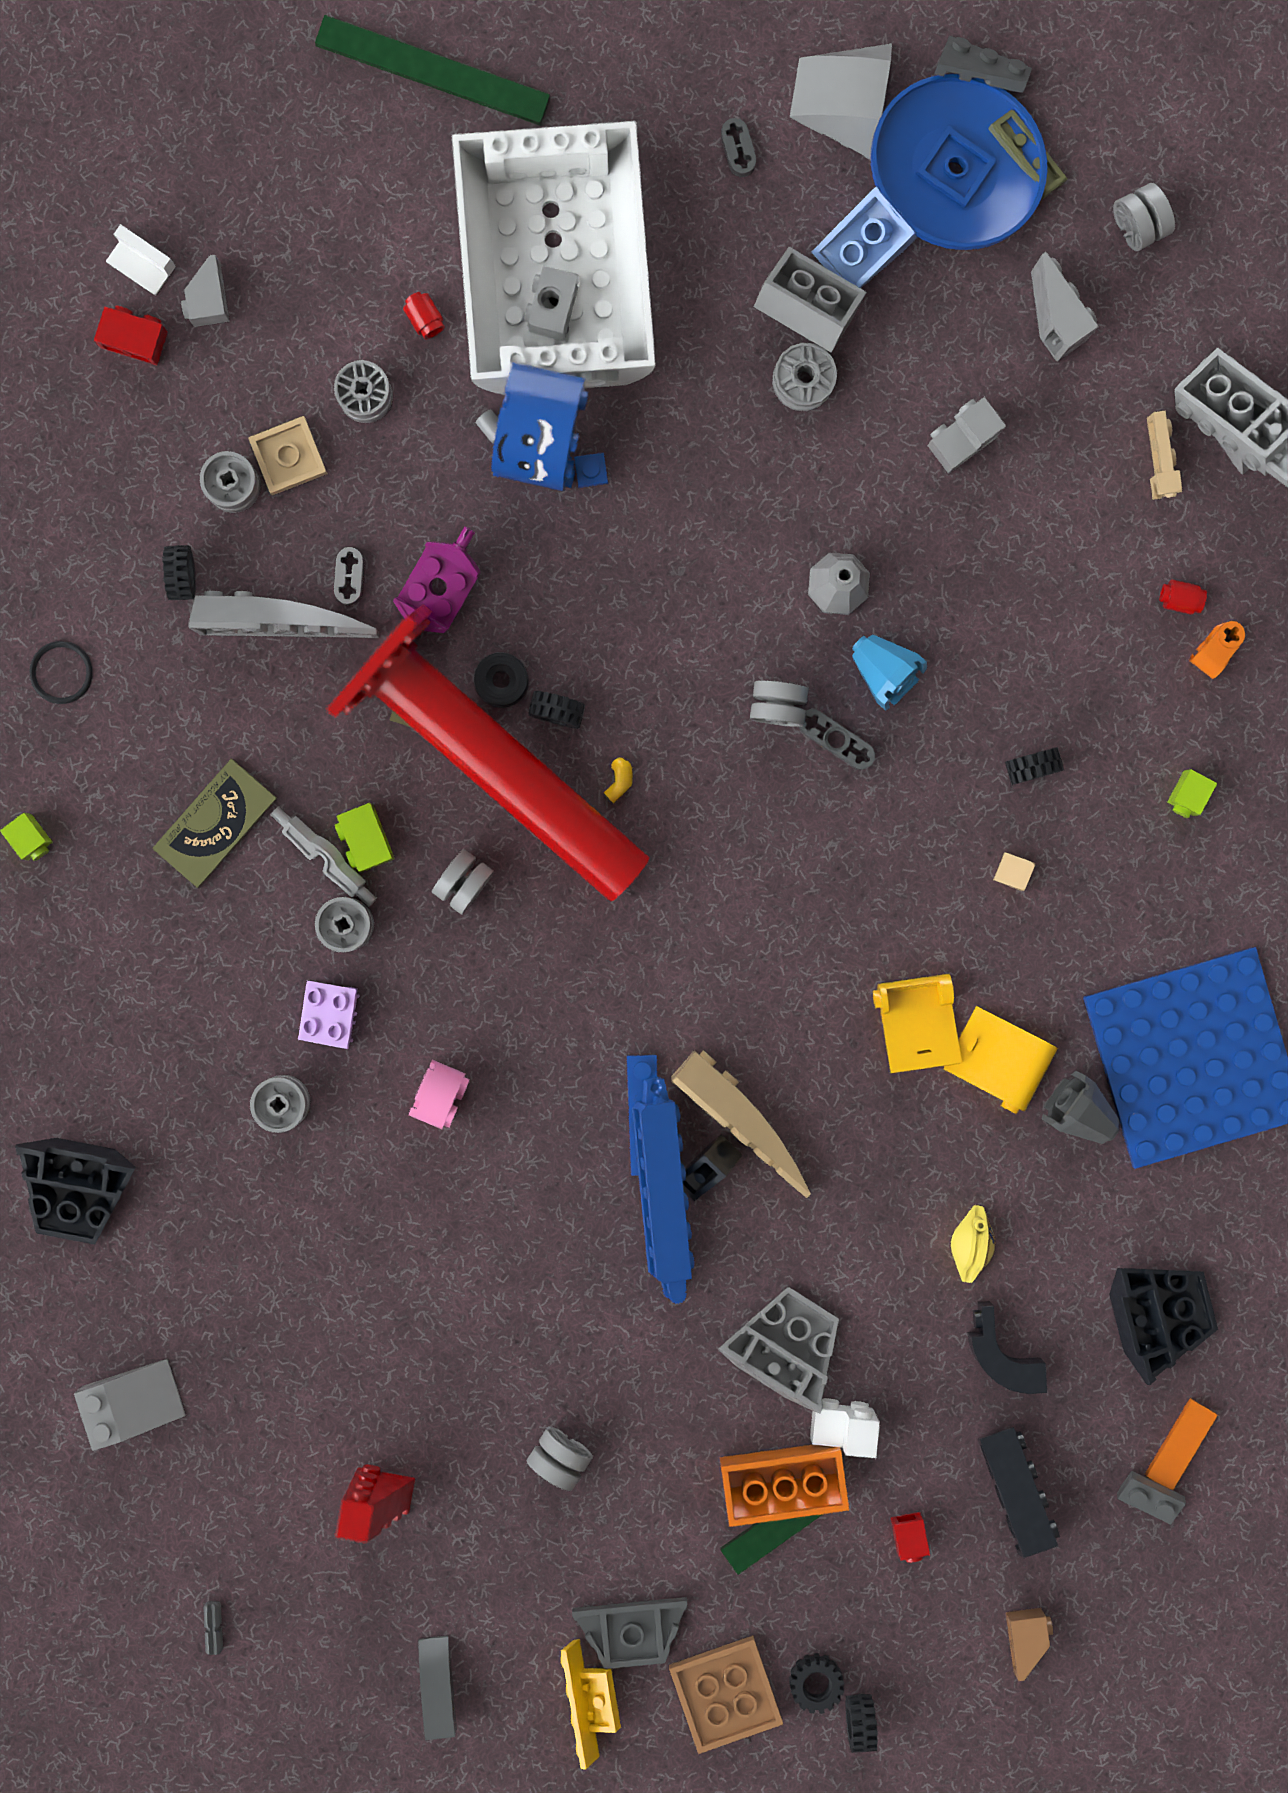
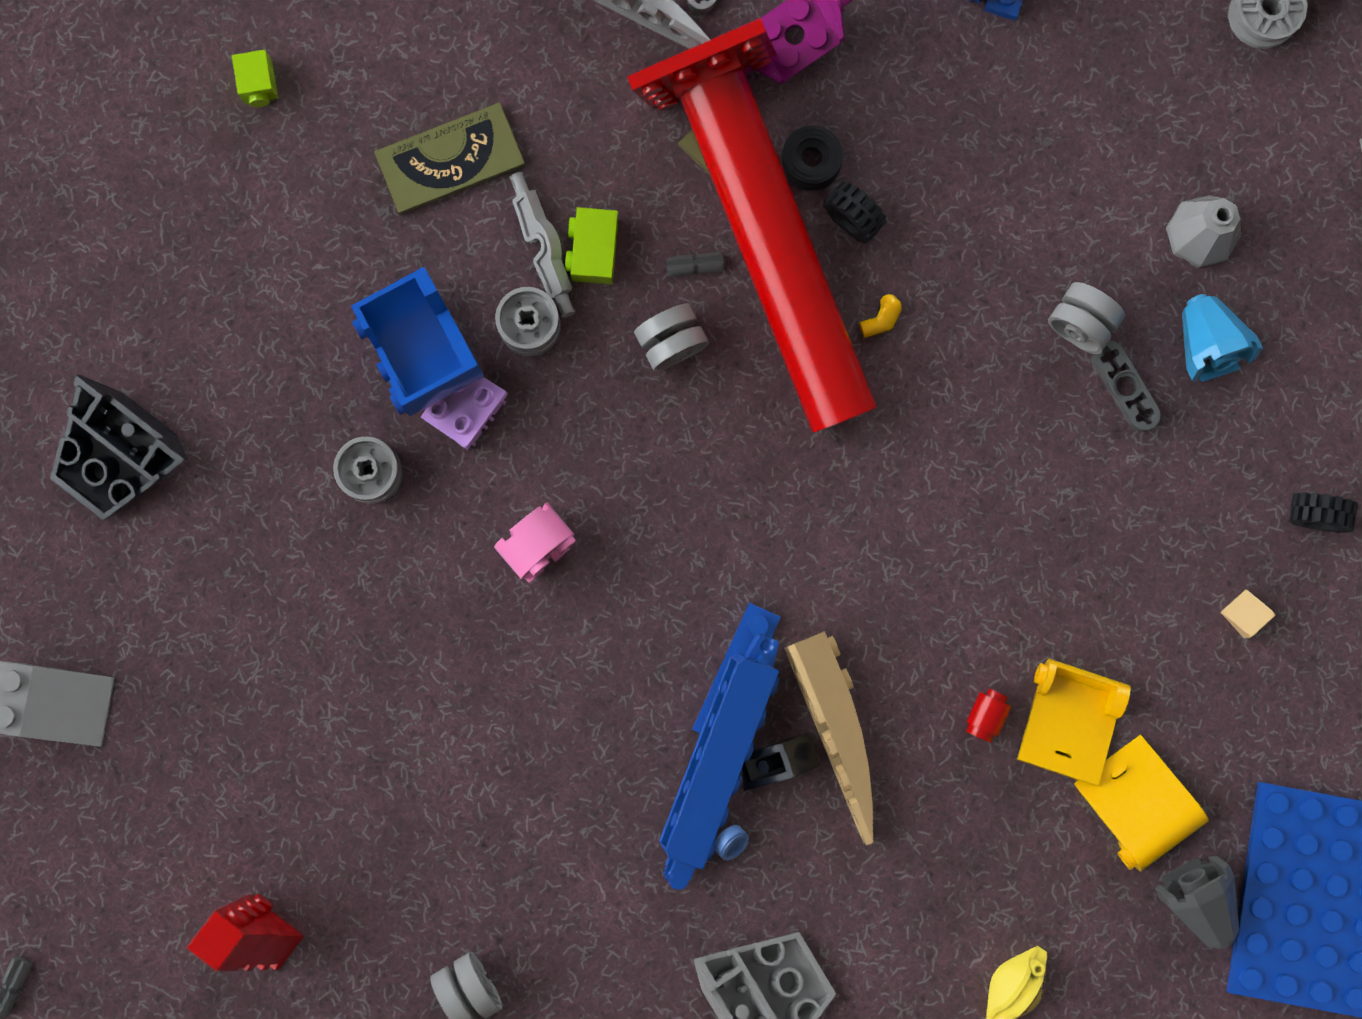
camera: 25 degrees right, 5 degrees down
none -> blue cylinder [351,267,485,417]
none -> dark grey piece [666,251,725,277]
none -> medium blue tile [714,825,749,860]
none -> red brick [966,688,1012,743]

